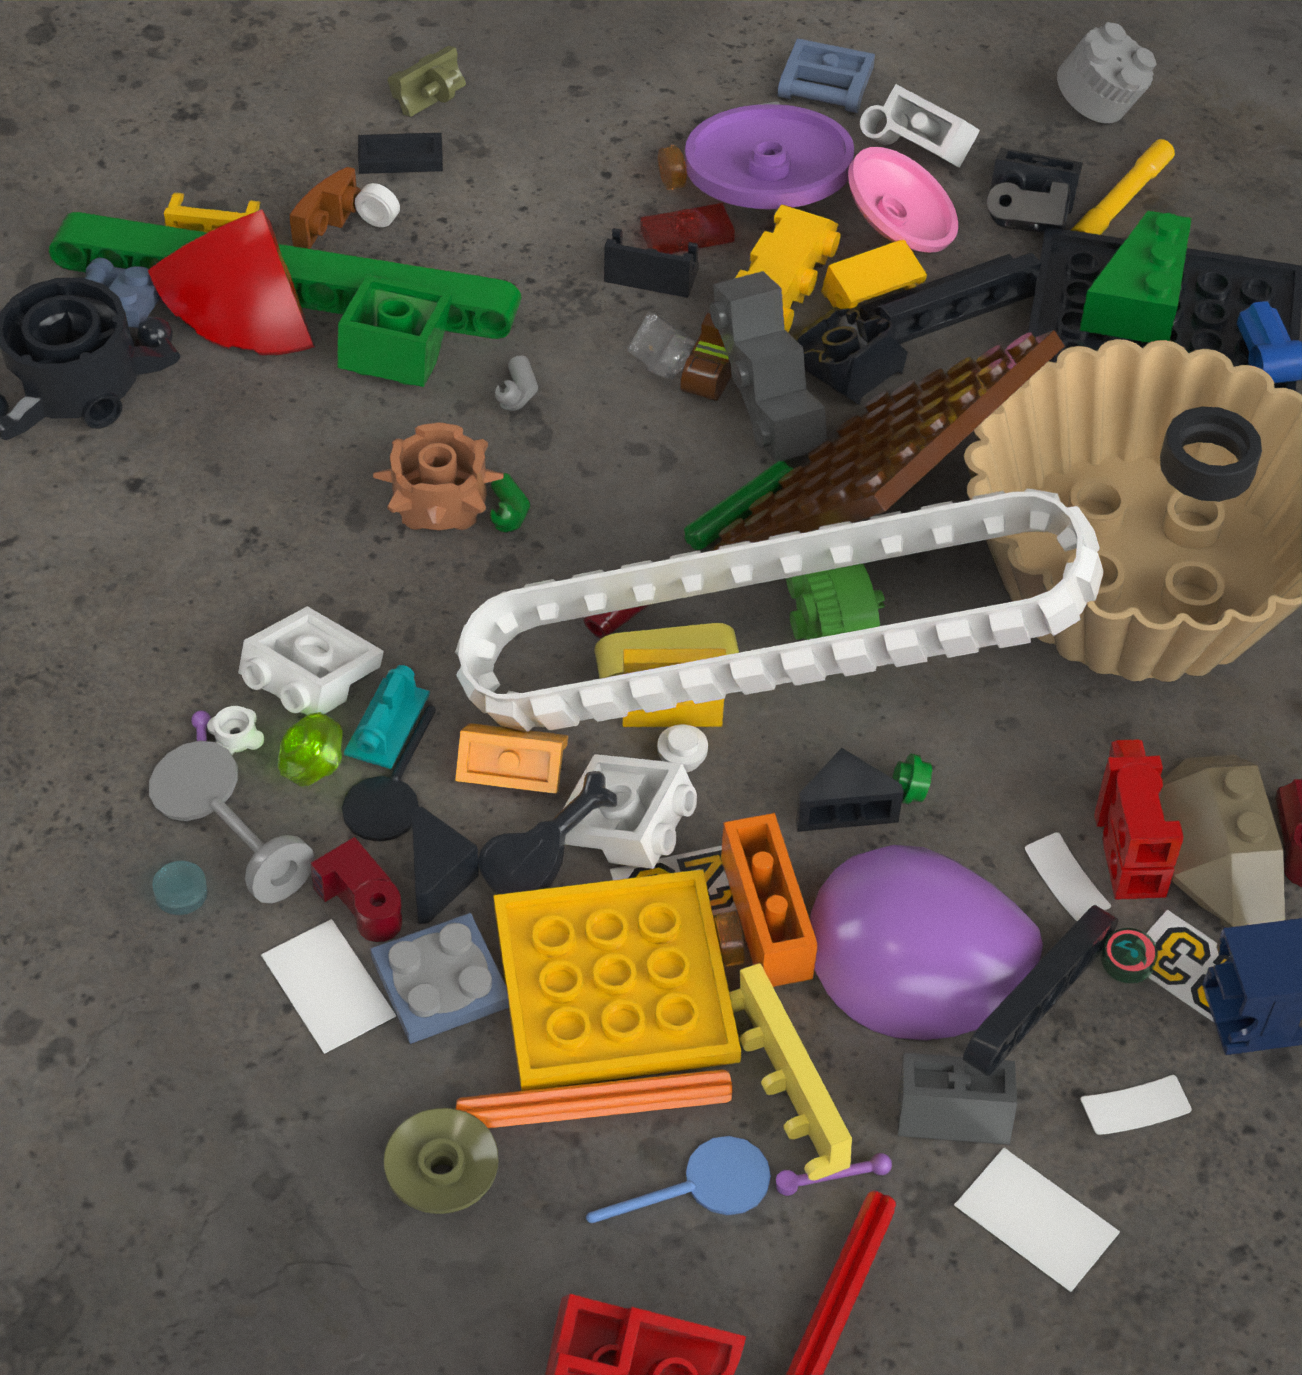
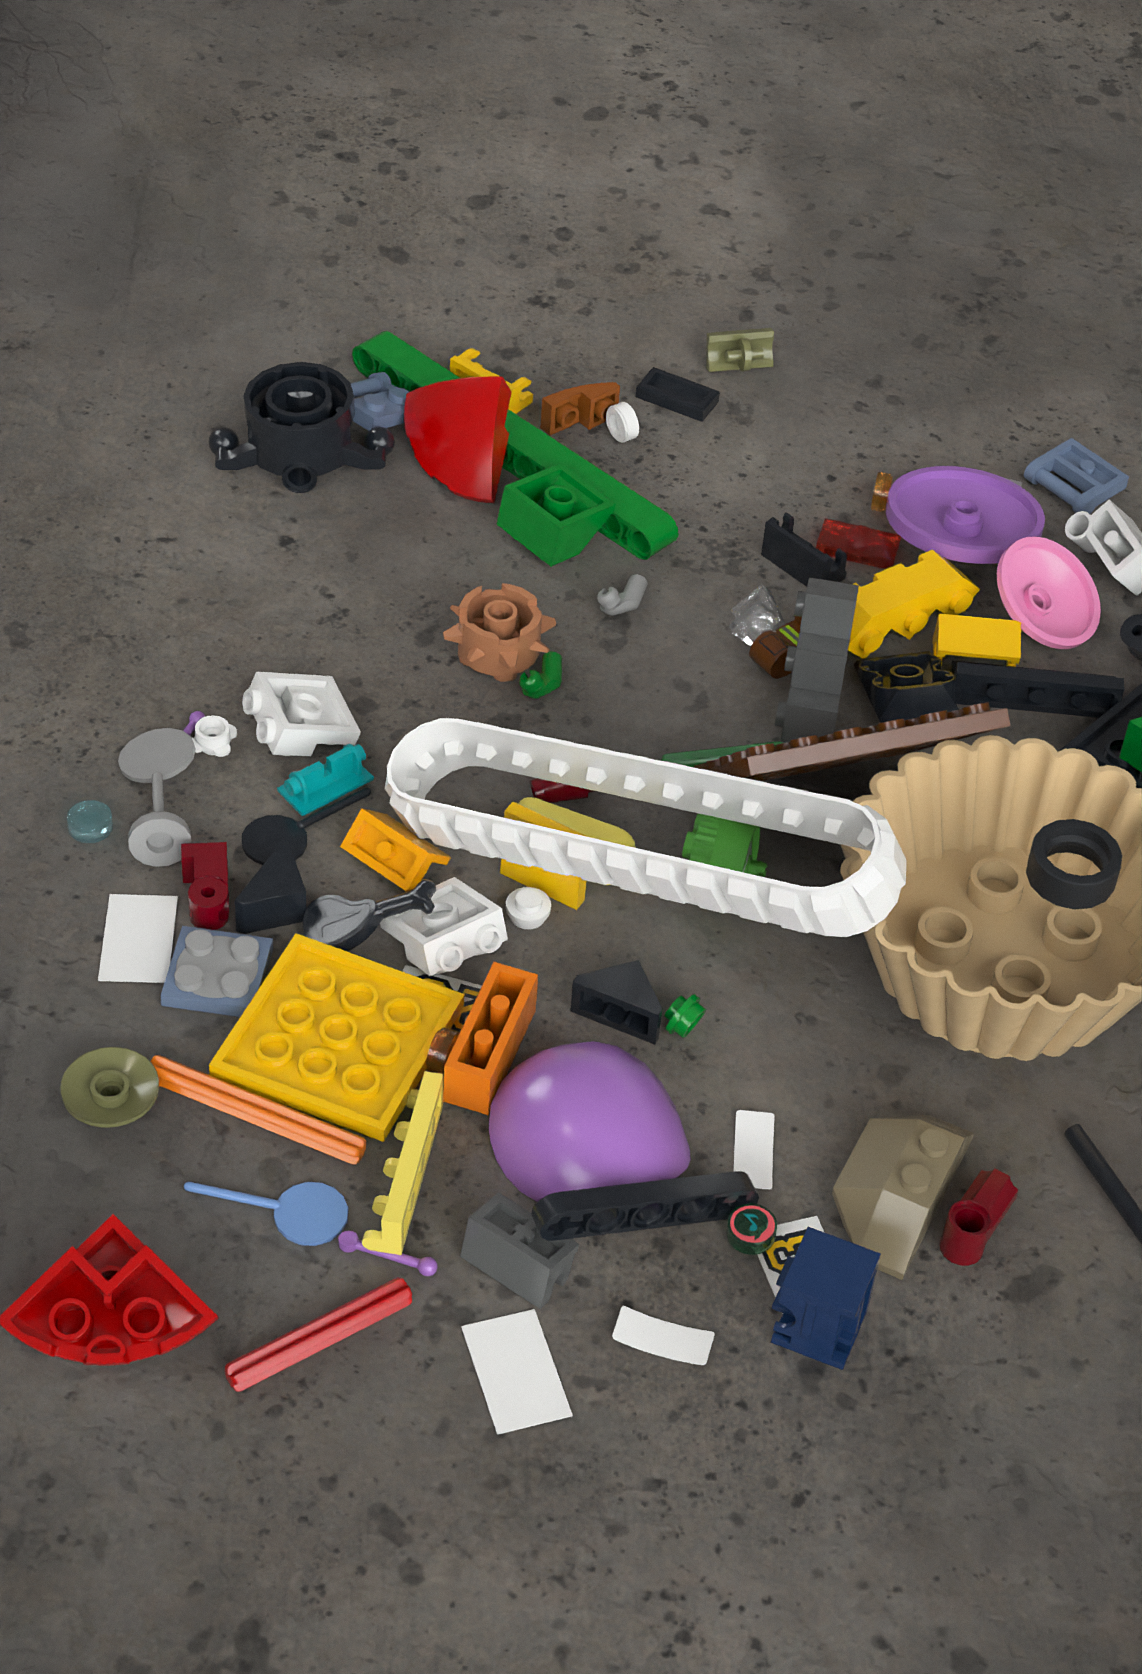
camera: 30 degrees right, 5 degrees down
clear neon green plate [278,712,343,787] -> none
red hips [1094,739,1184,900] -> none

